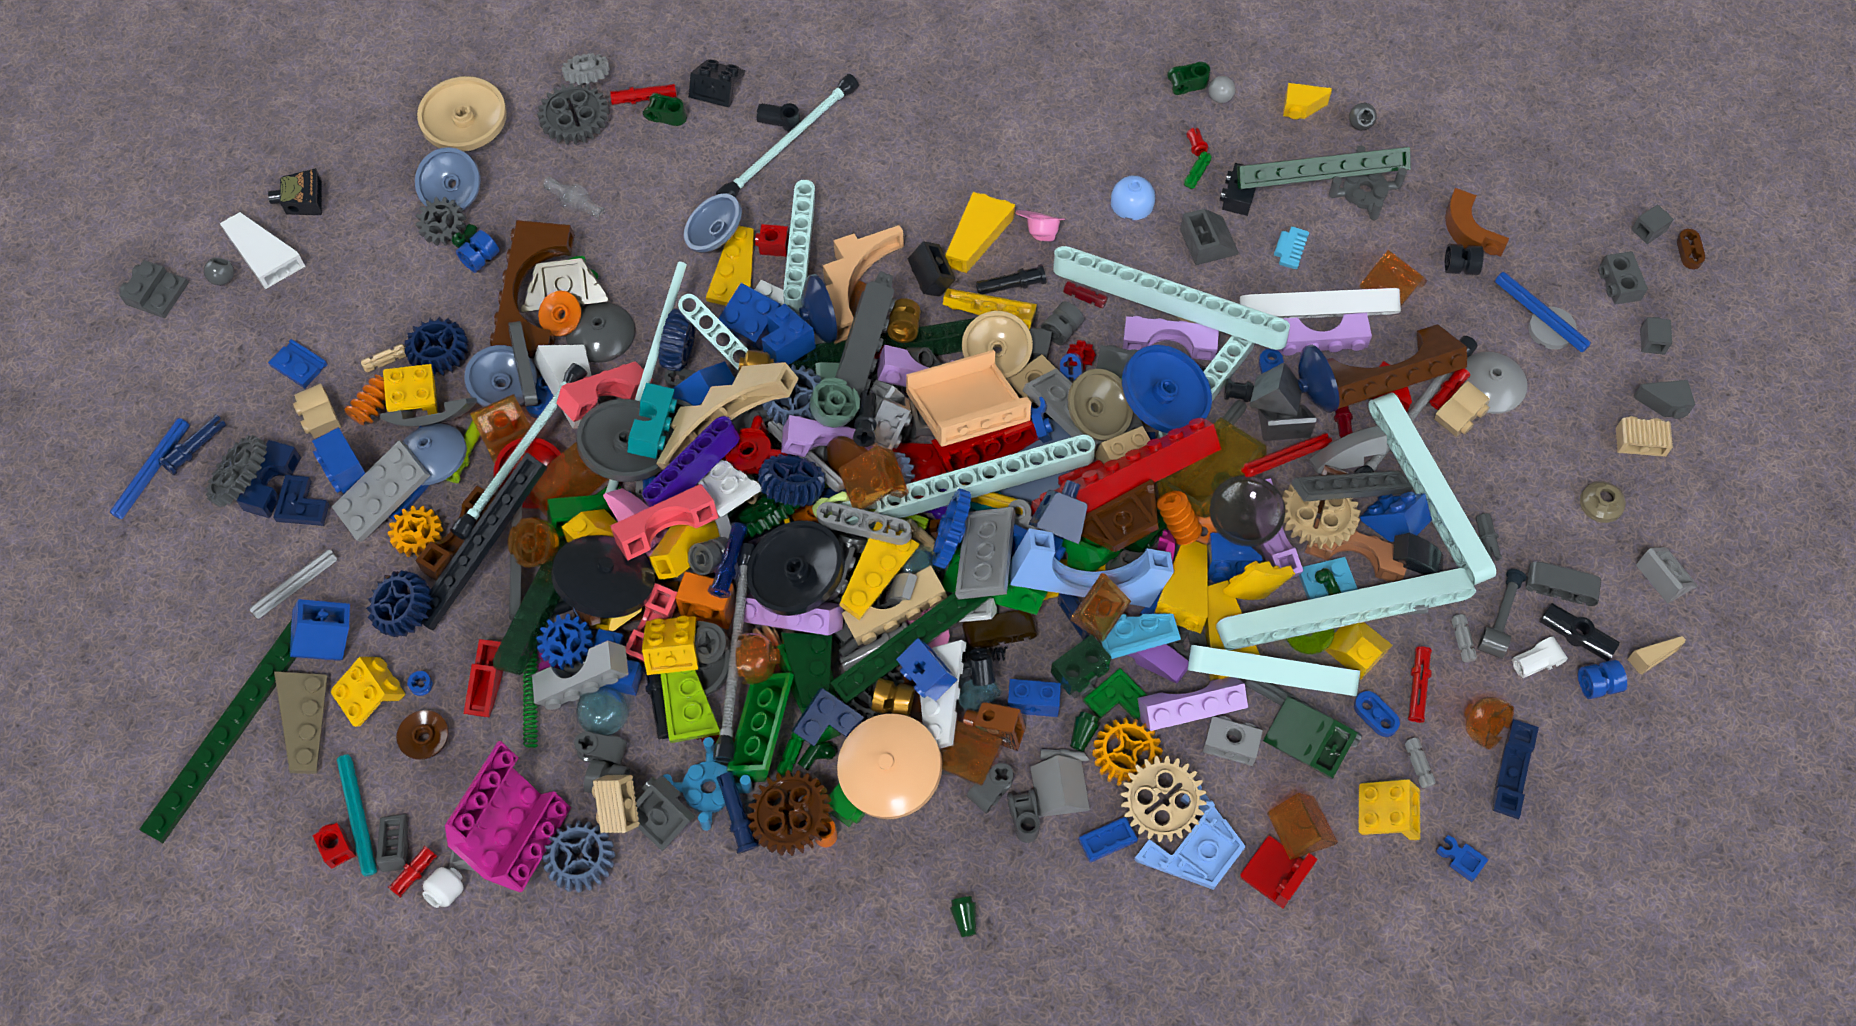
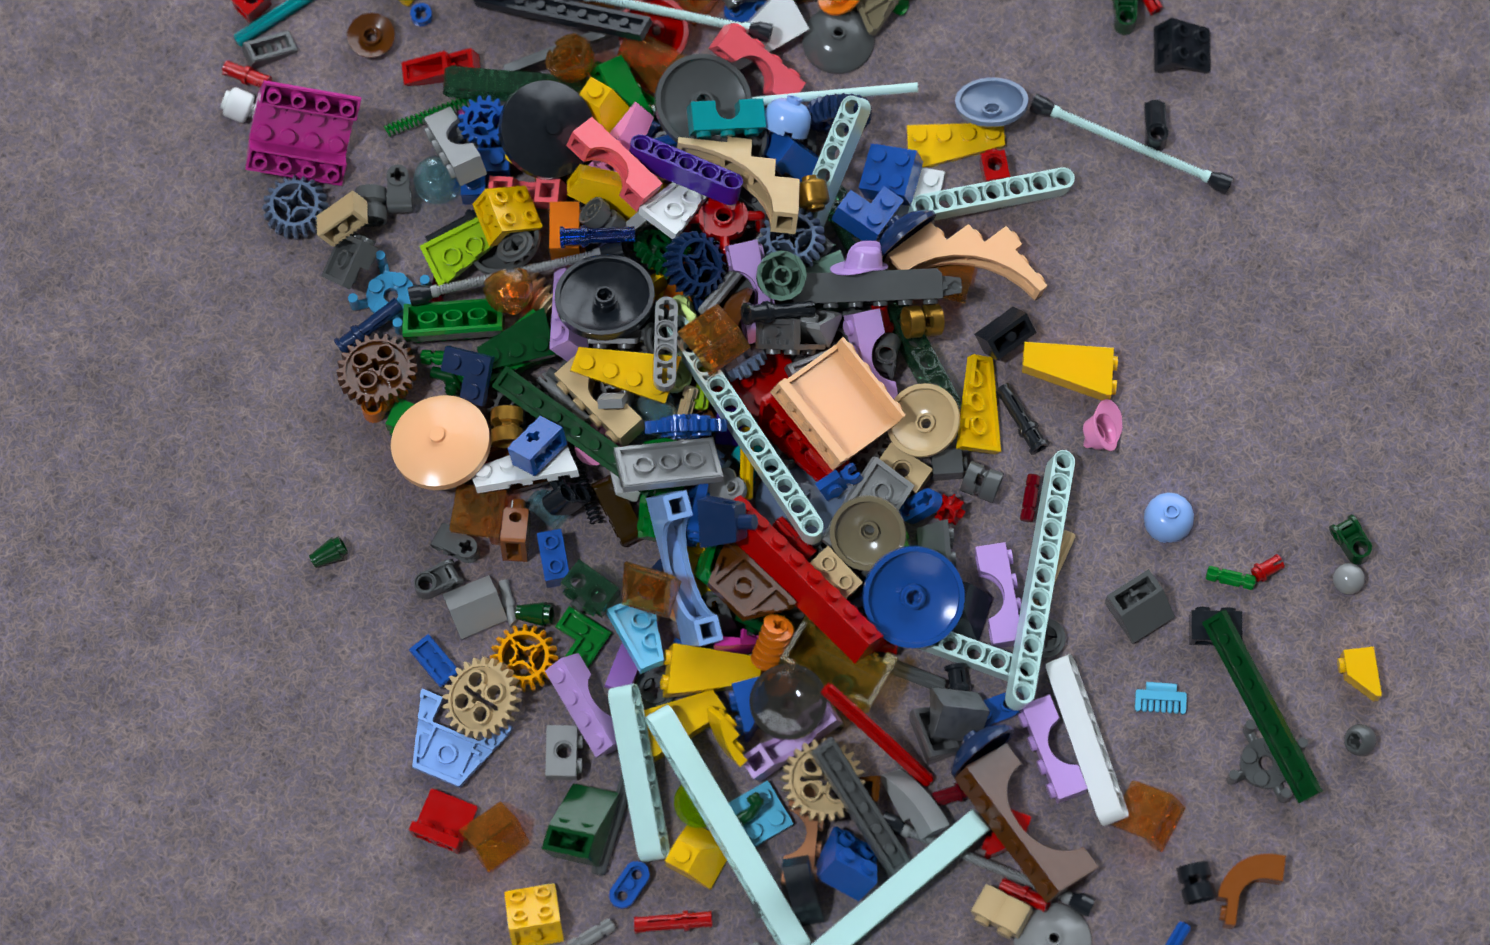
camera: 75 degrees right, 10 degrees up
none -> light blue cylinder [765,95,811,139]
none -> lavender piece [830,241,888,275]

